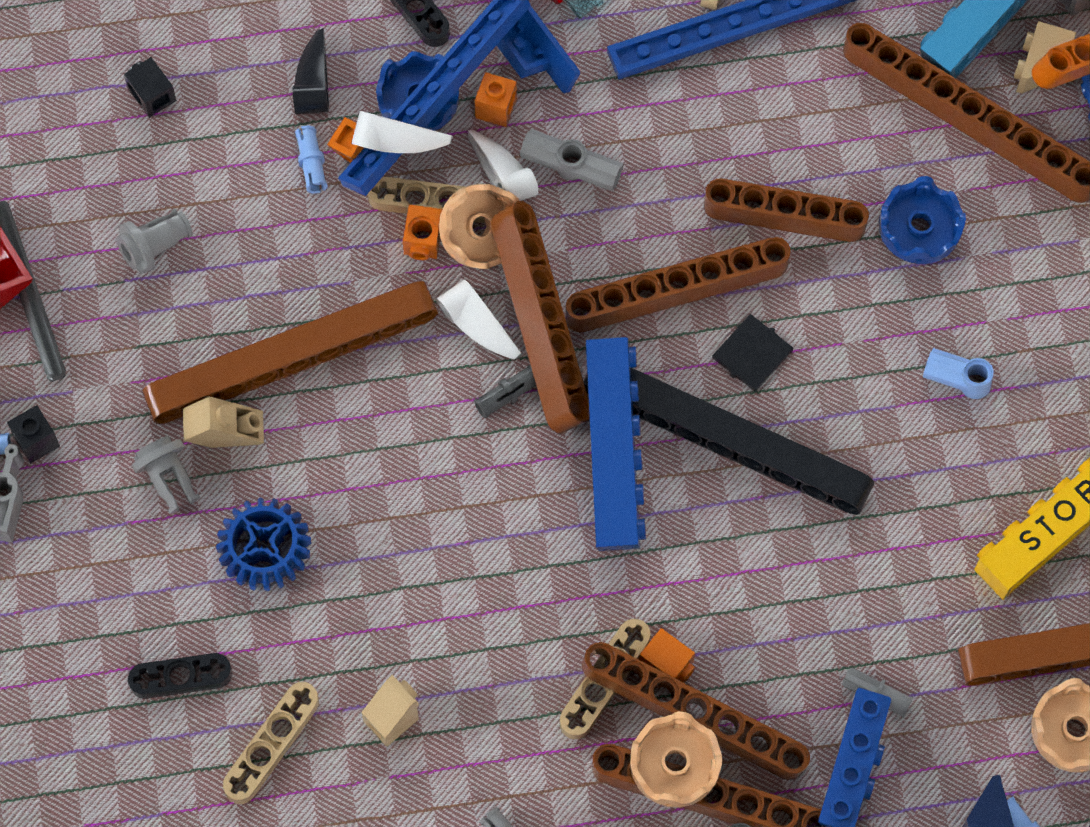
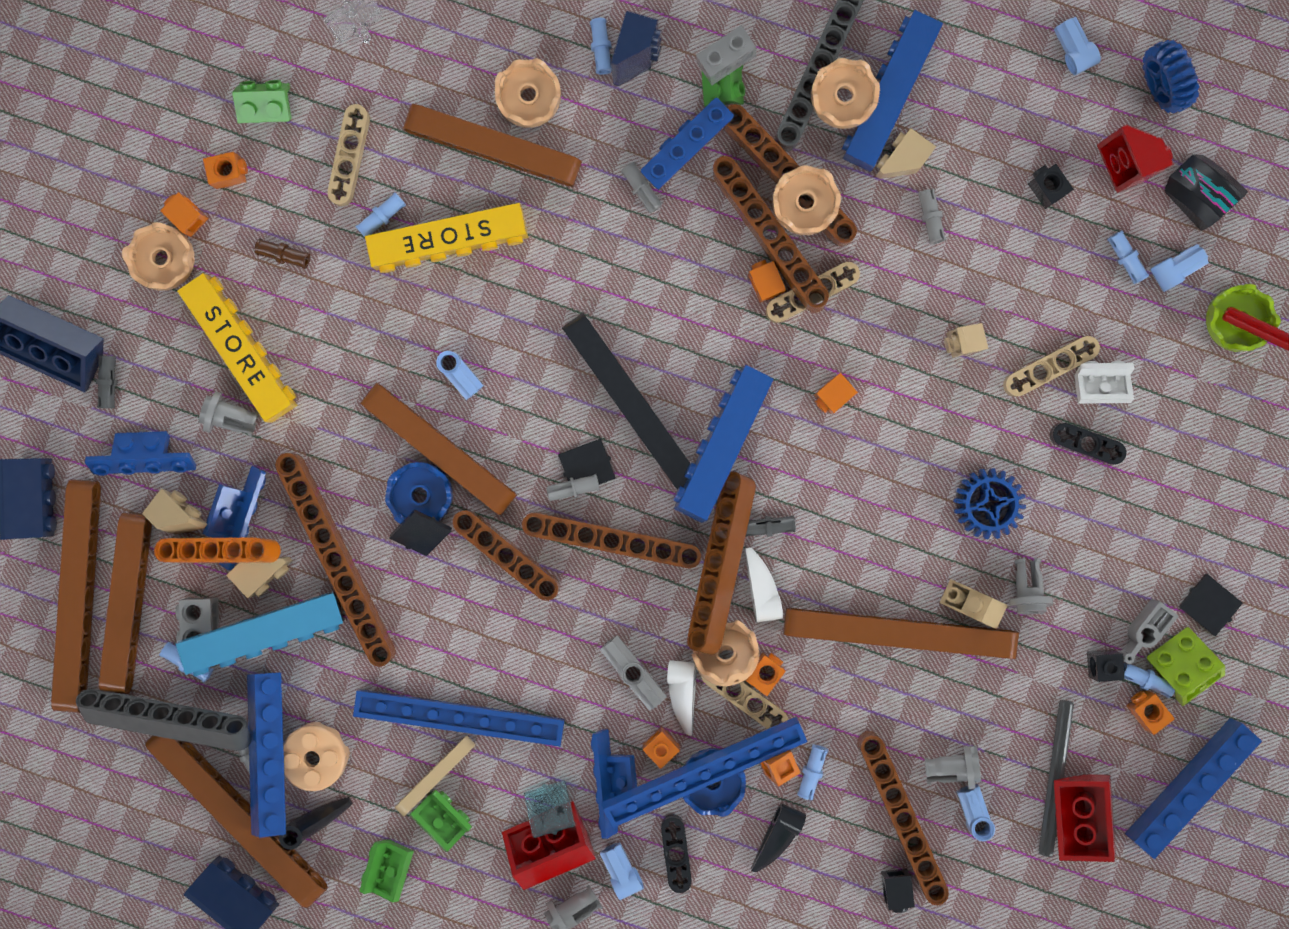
camera: 150 degrees left, 20 degrees up
white piece [351,111,453,153] -> none
none -> dark orange beam [360,382,517,516]
none -> black piece [389,509,452,556]
none -> light grey axle [547,474,600,501]
none -> orange brick [814,373,858,414]
none -> dark orange beam [857,731,949,906]
none -> light blue piece [956,784,995,841]
none -> white bracket [1074,361,1135,404]

